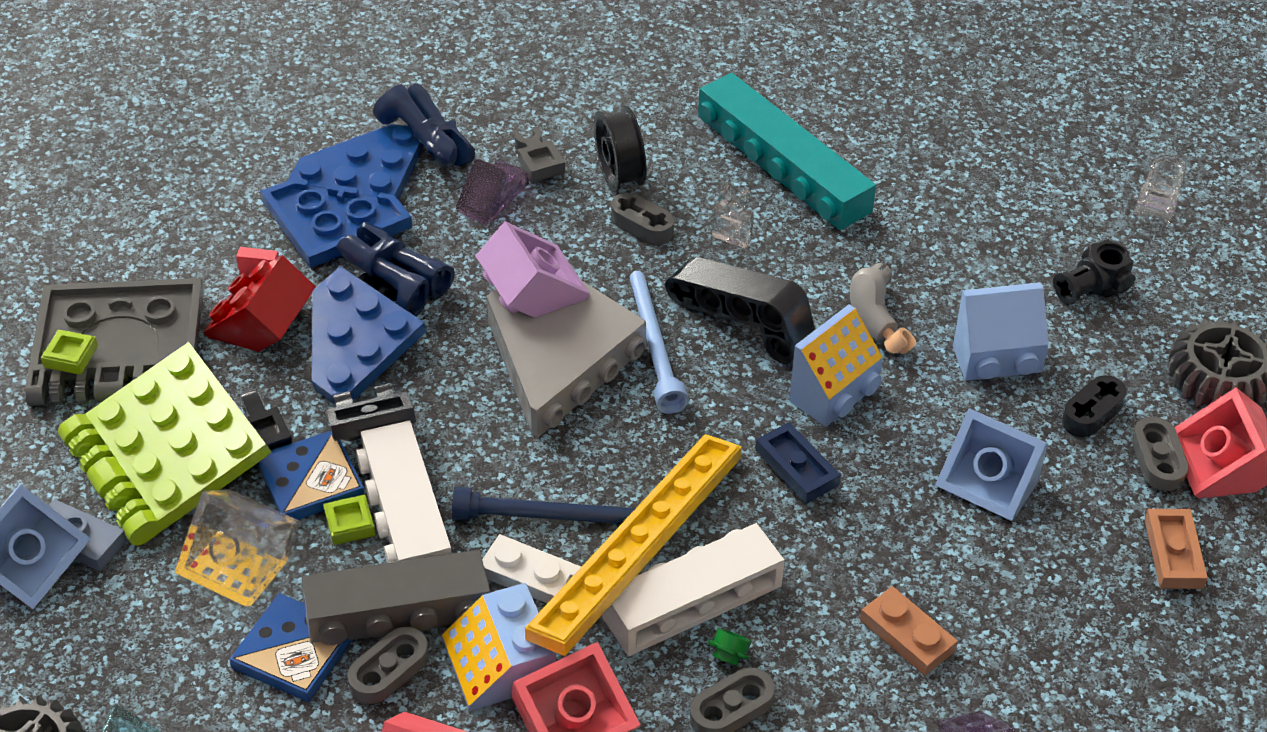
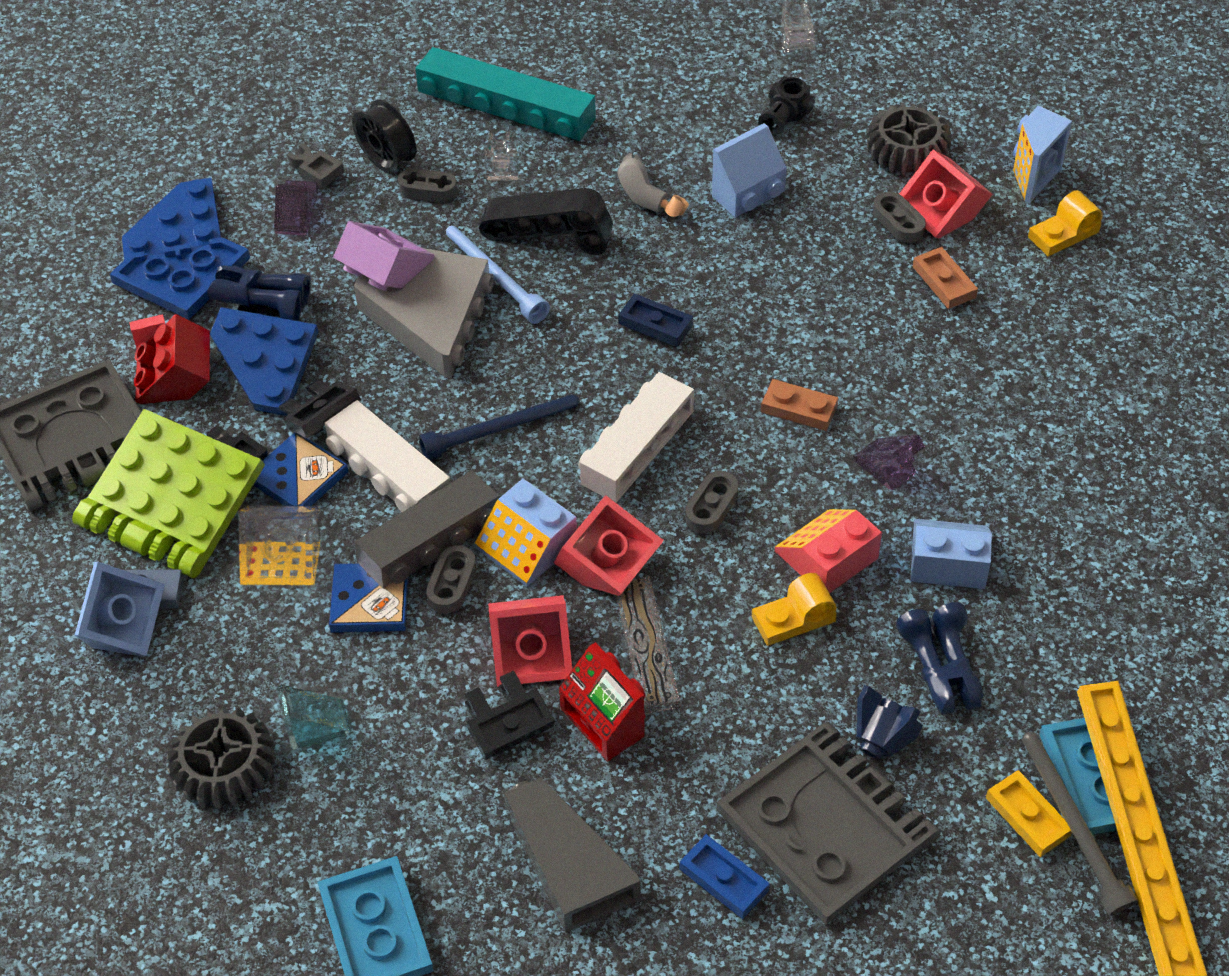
camera: 25 degrees left, 5 degrees up
lime tile [41,329,98,375] -> none
lime tile [323,494,375,546] -> none
dark blue piece [373,83,475,167] -> none
white plate [482,534,581,604] -> none
yellow tile [525,434,742,656] -> none
green plate [708,628,752,665] -> none
slope [789,304,883,427] -> none
light blue slope [935,408,1048,521] -> none
black beam [1062,375,1126,437] -> none

